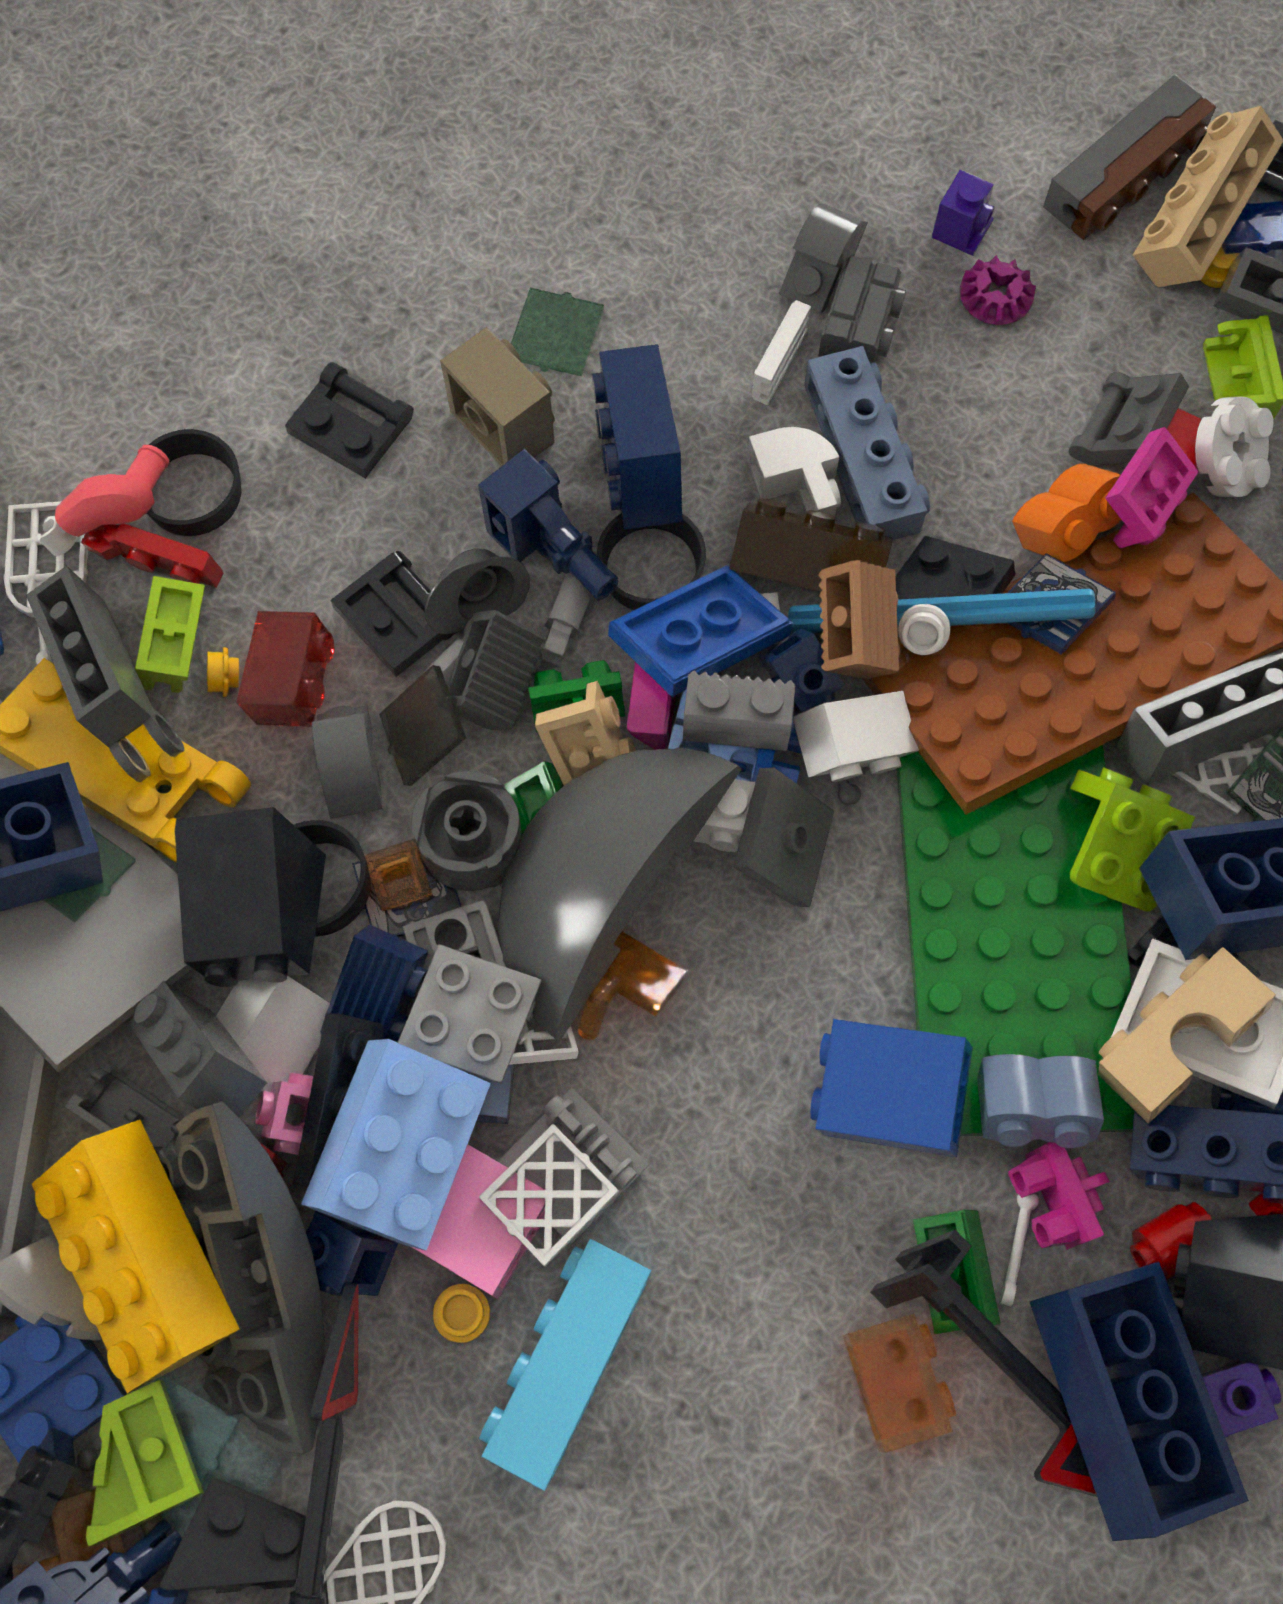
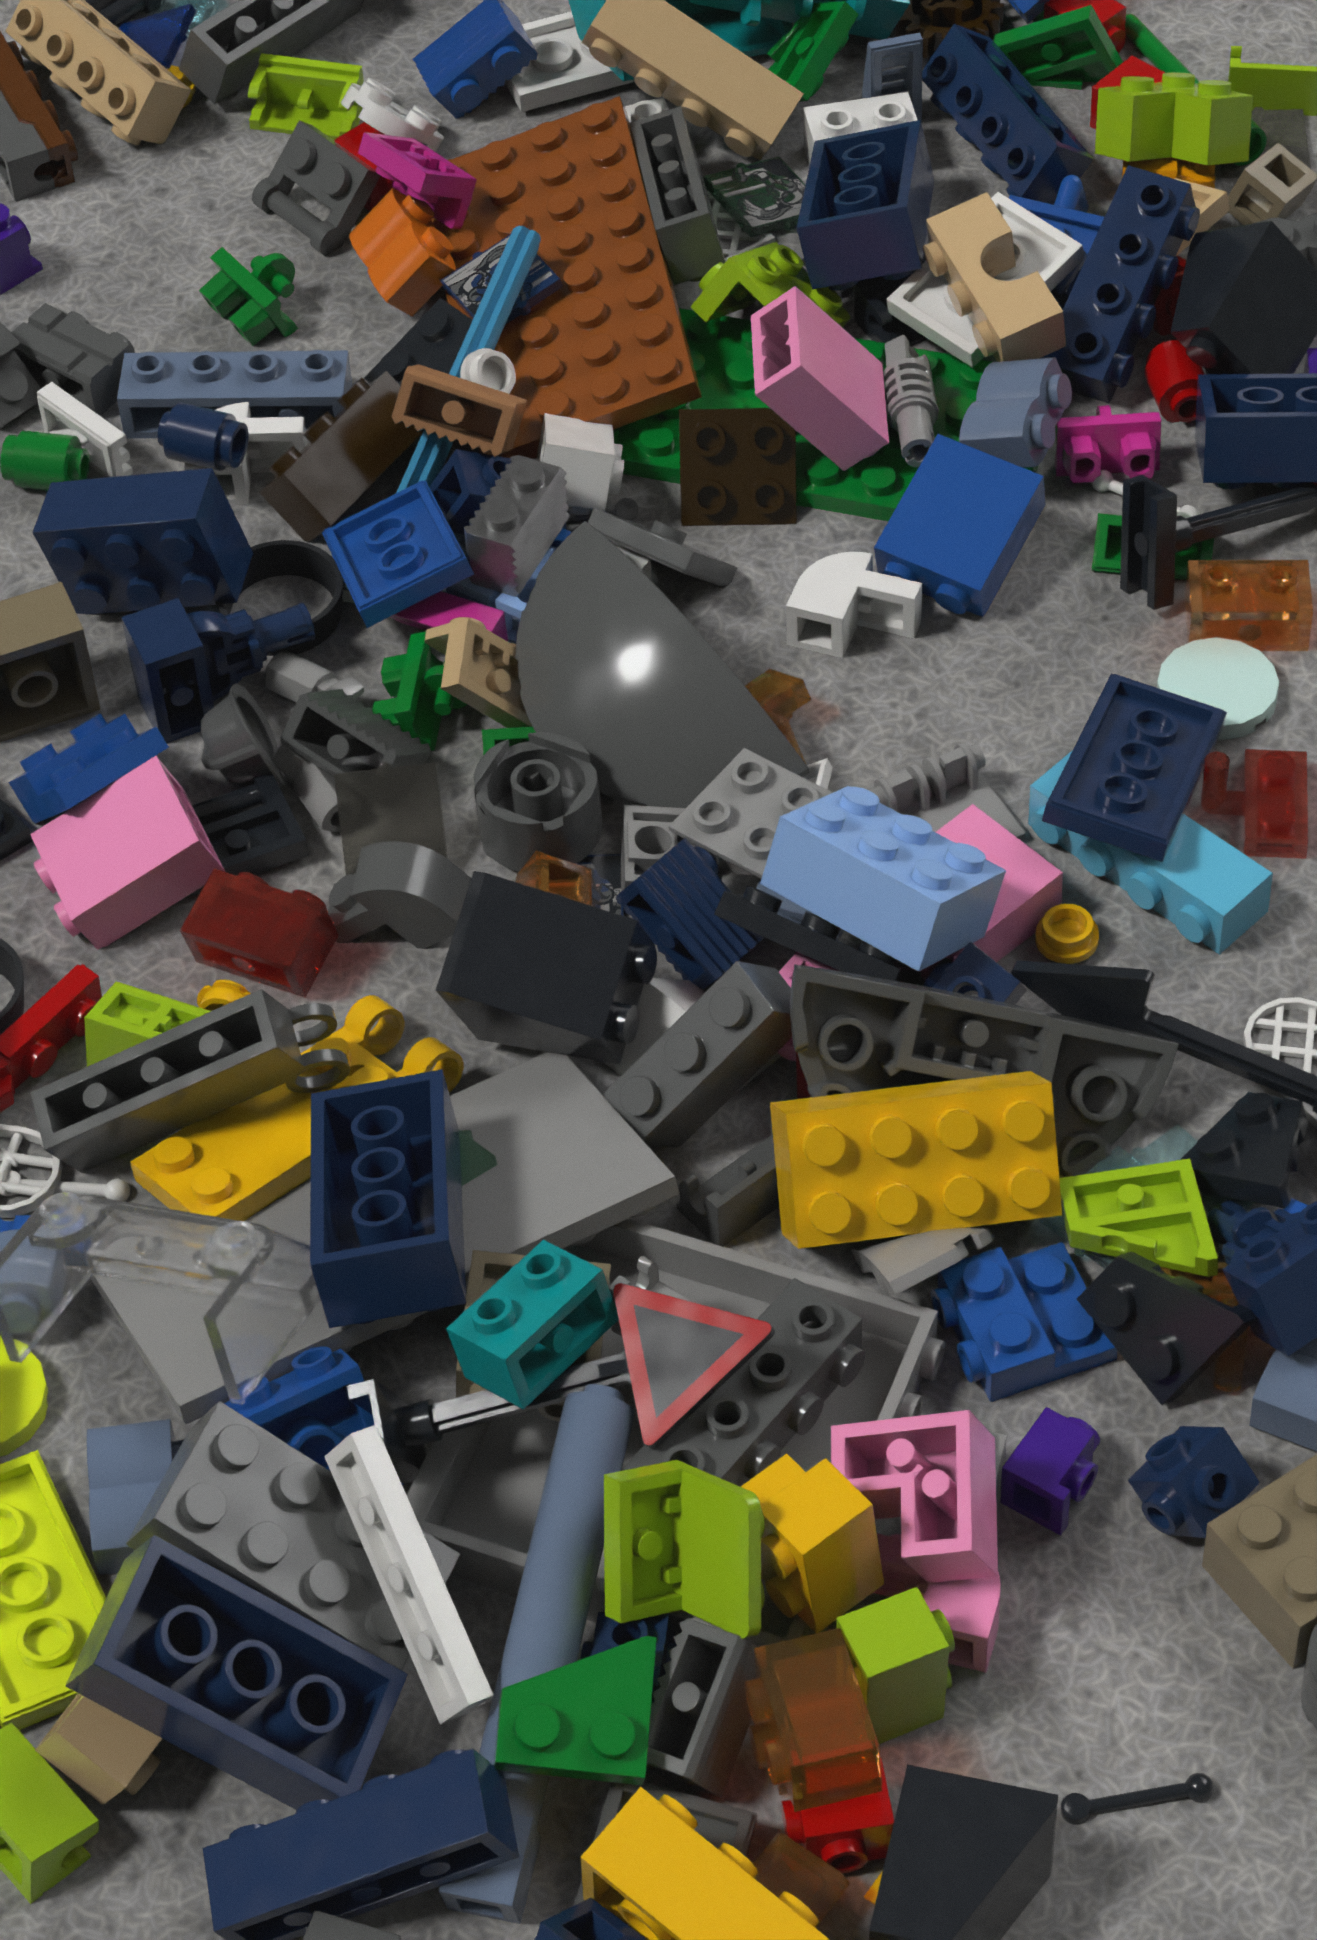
camera: 70 degrees left, 20 degrees down
white window [479,1124,619,1267] -> none
magenta gear [960,255,1036,325] -> none
none -> green brick [0,430,90,490]
none -> blue plate [8,713,169,824]
none -> bright pink brick [30,756,225,950]
none -> dark blue brick [157,402,249,471]
none -> green hips [199,247,299,346]
none -> dark brown hinge [679,408,797,526]
none -> bright pink brick [751,286,889,471]
none -> white brick [786,552,922,658]
none -> light grey hinge [883,335,939,467]
none -> dark blue tile [1042,674,1227,862]
none -> light aqua tile [1157,637,1279,740]
none -> clear red plate [1201,749,1308,859]

